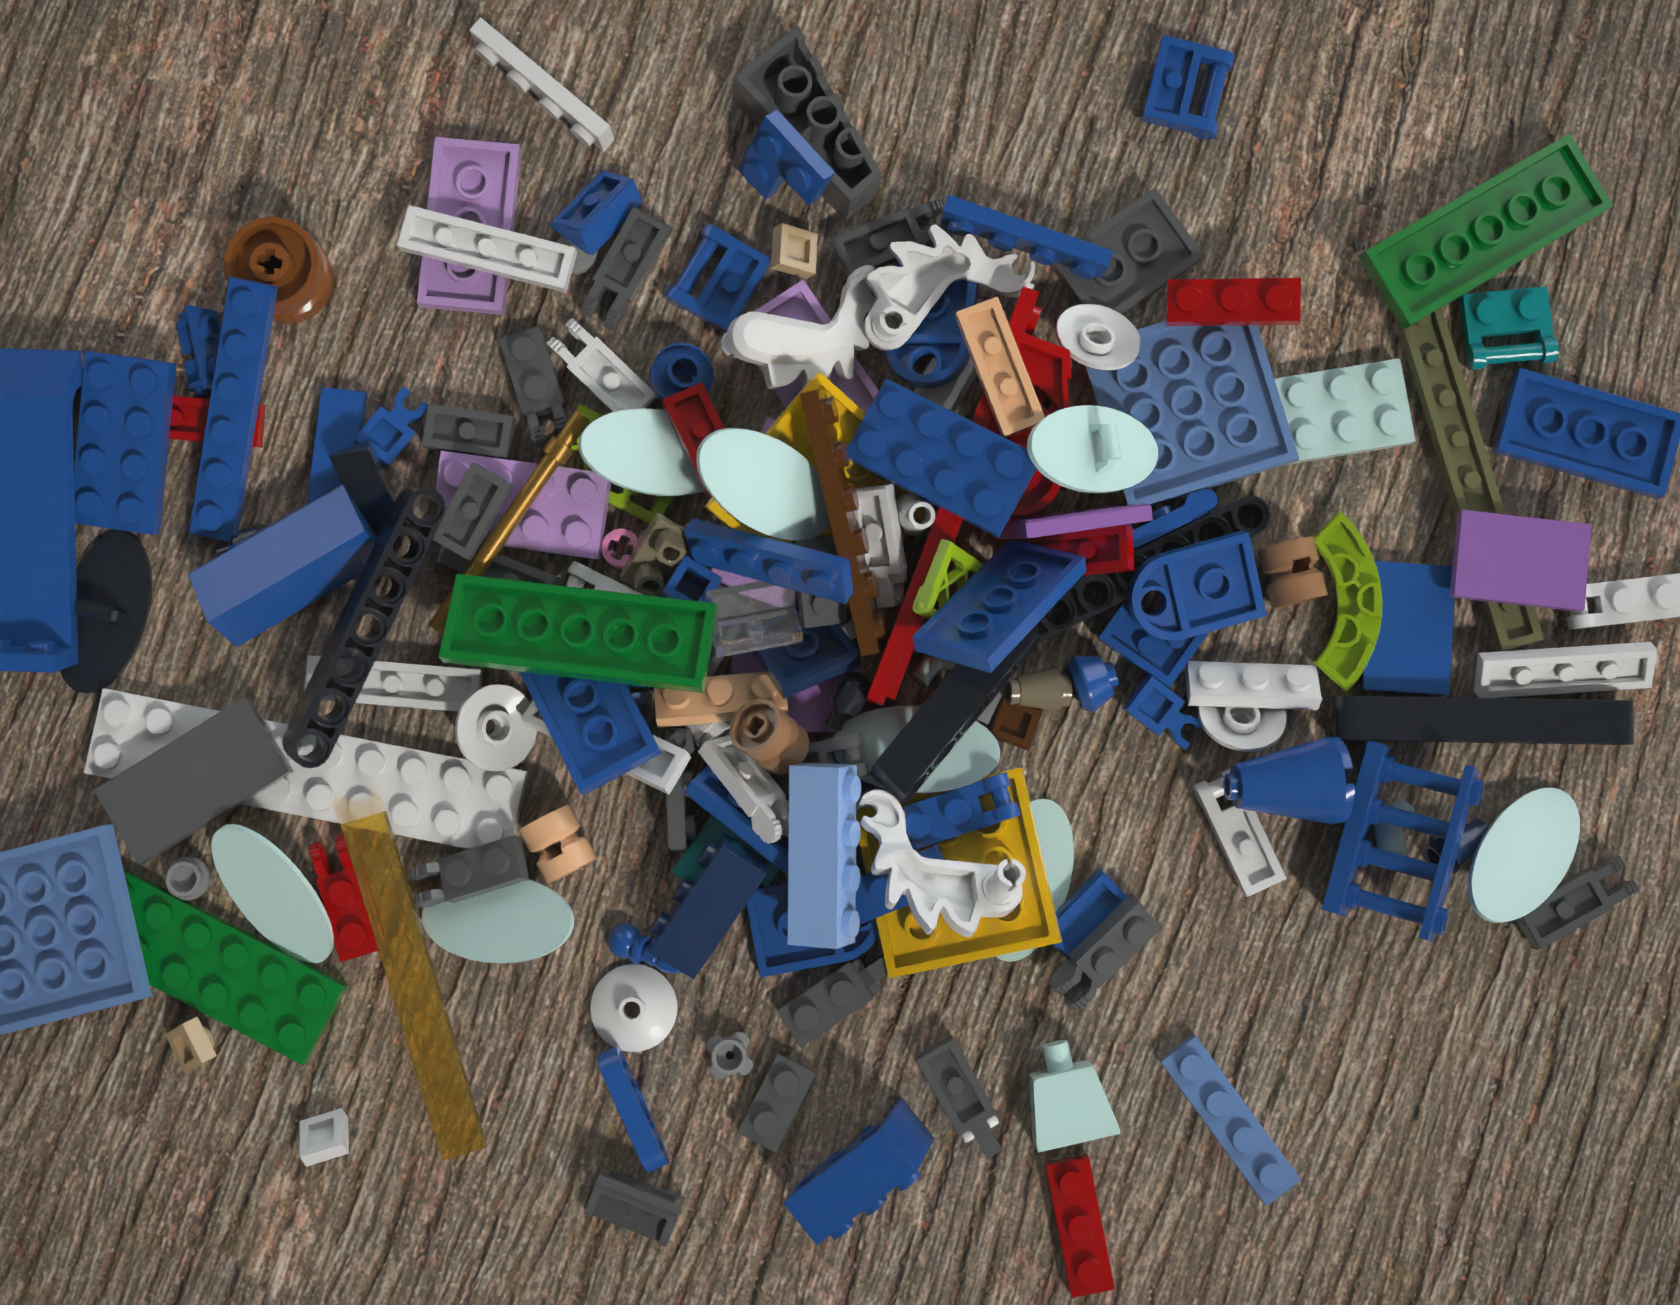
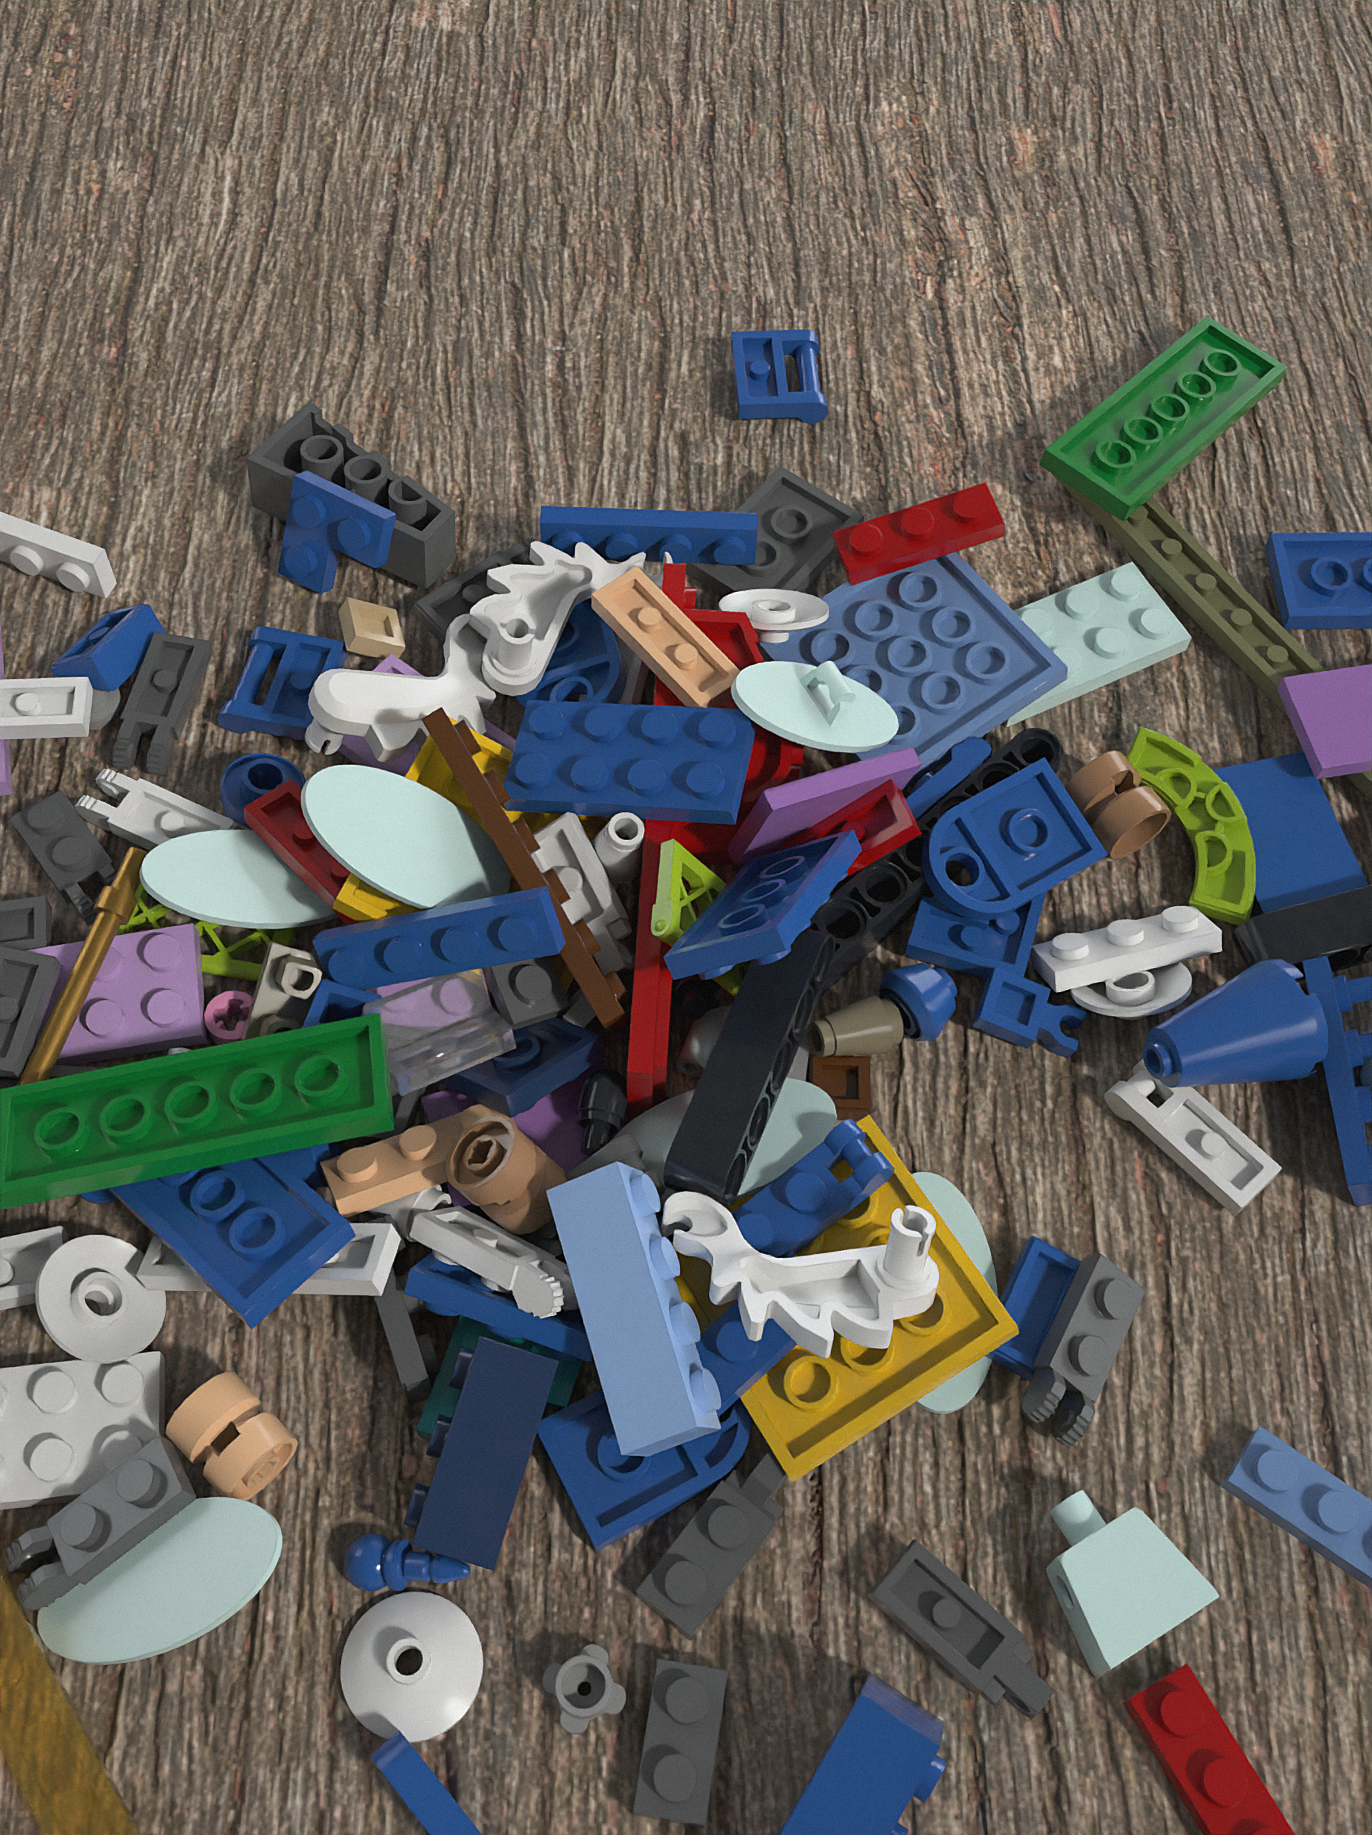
camera: 20 degrees left, 25 degrees down
teal plate [1458,286,1559,370] -> none

